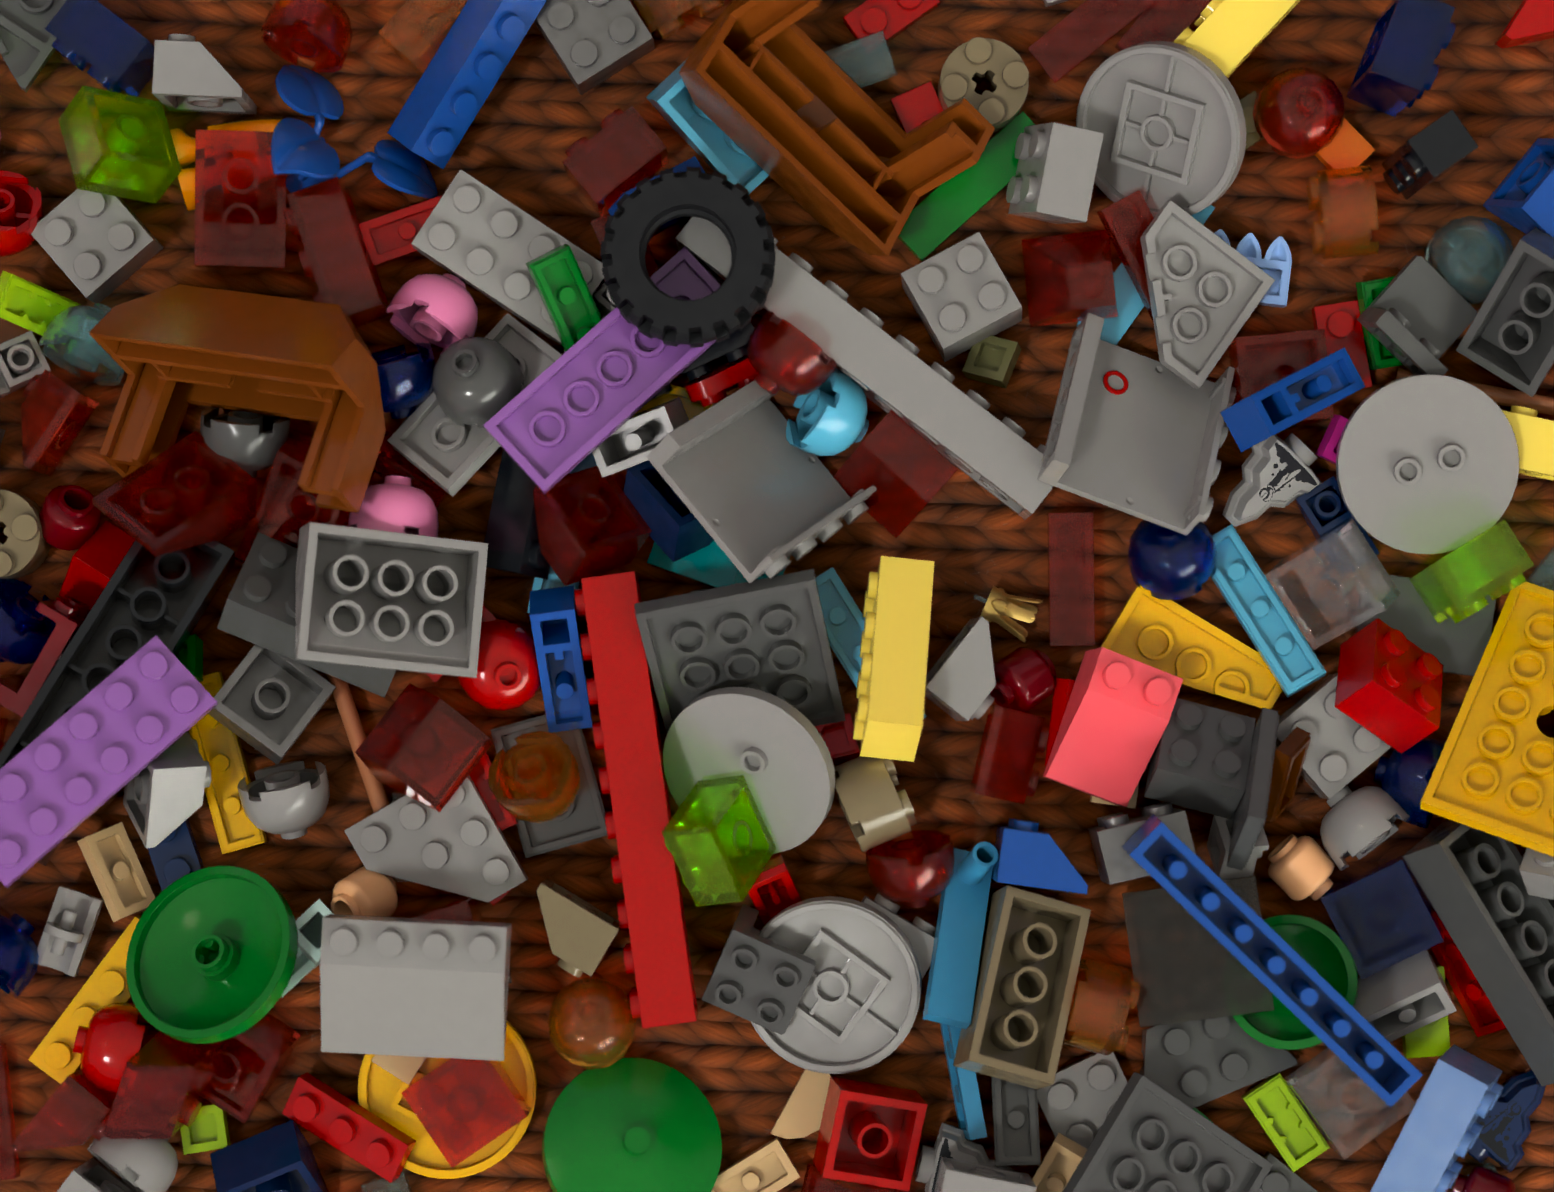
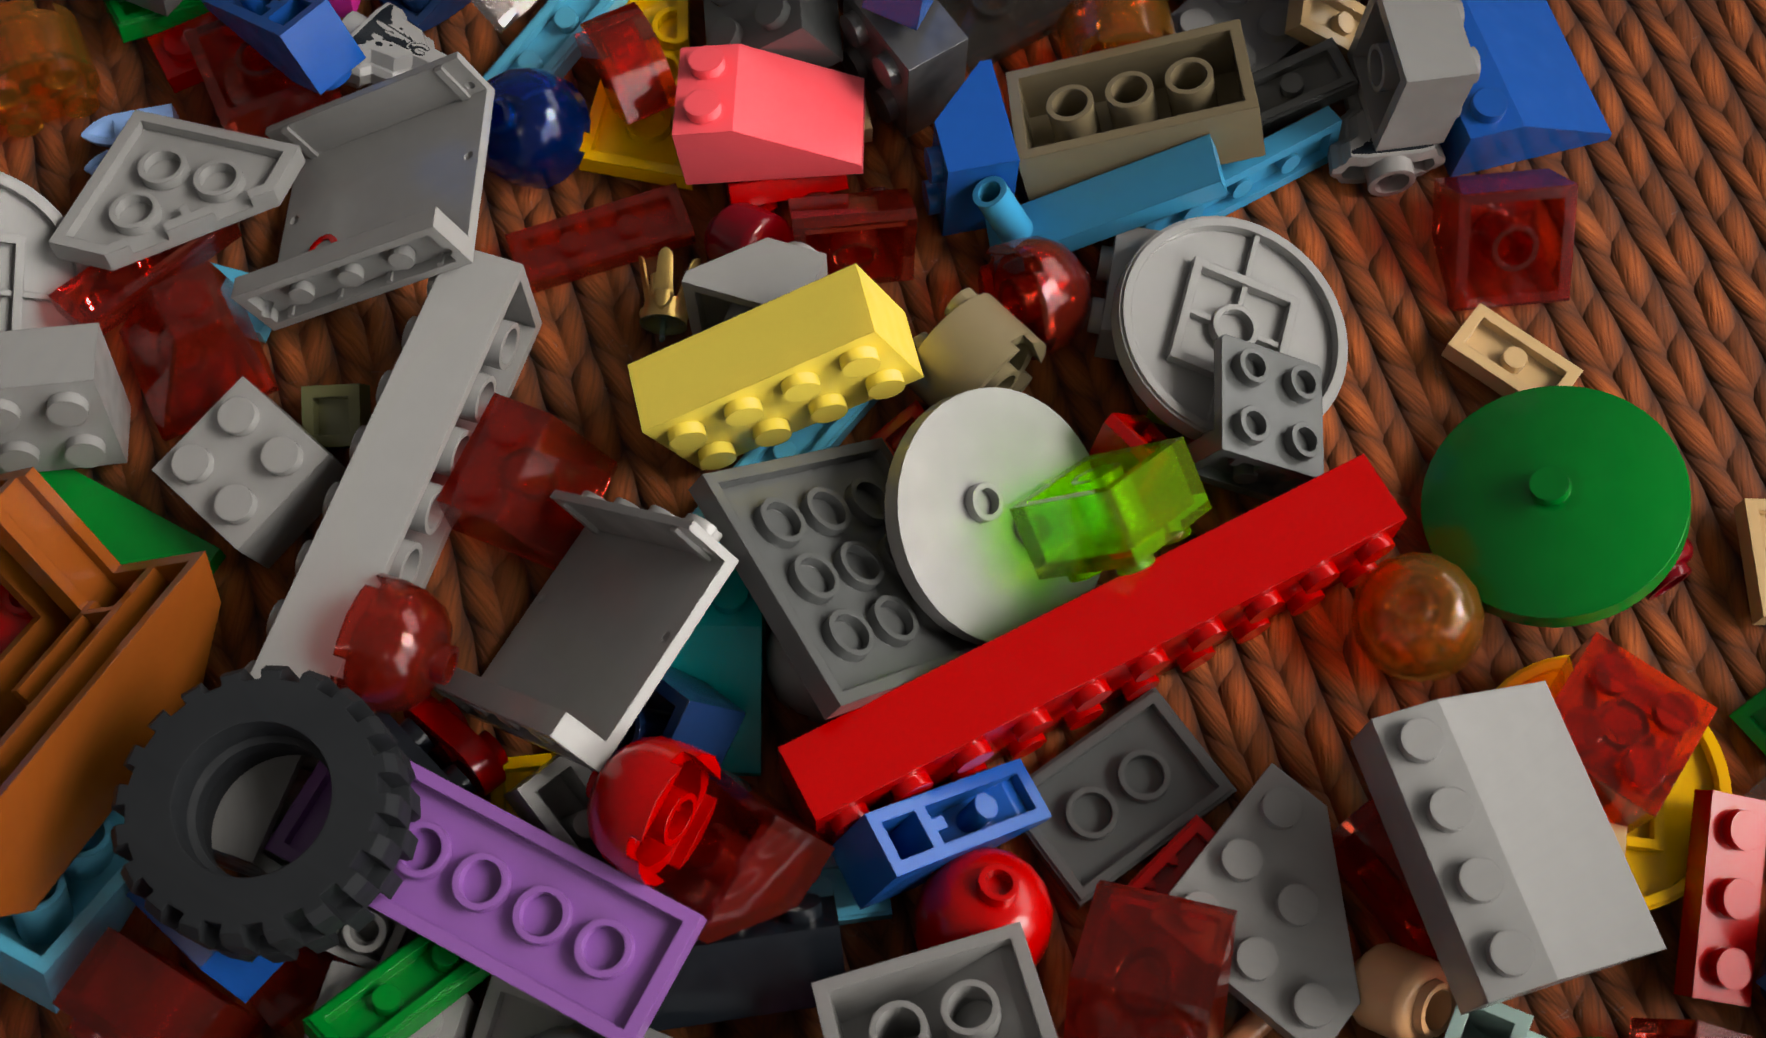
camera: 110 degrees left, 20 degrees down
clear orange cylinder [488,731,581,823] -> none
dark tan slope [536,878,620,978] -> none
tan tile [770,1069,831,1139] -> none
medium azure cylinder [786,365,869,456] -> none
red brick [813,1076,928,1191] -> none
none -> clear red brick [574,2,677,125]
none -> red cylinder [586,736,721,886]

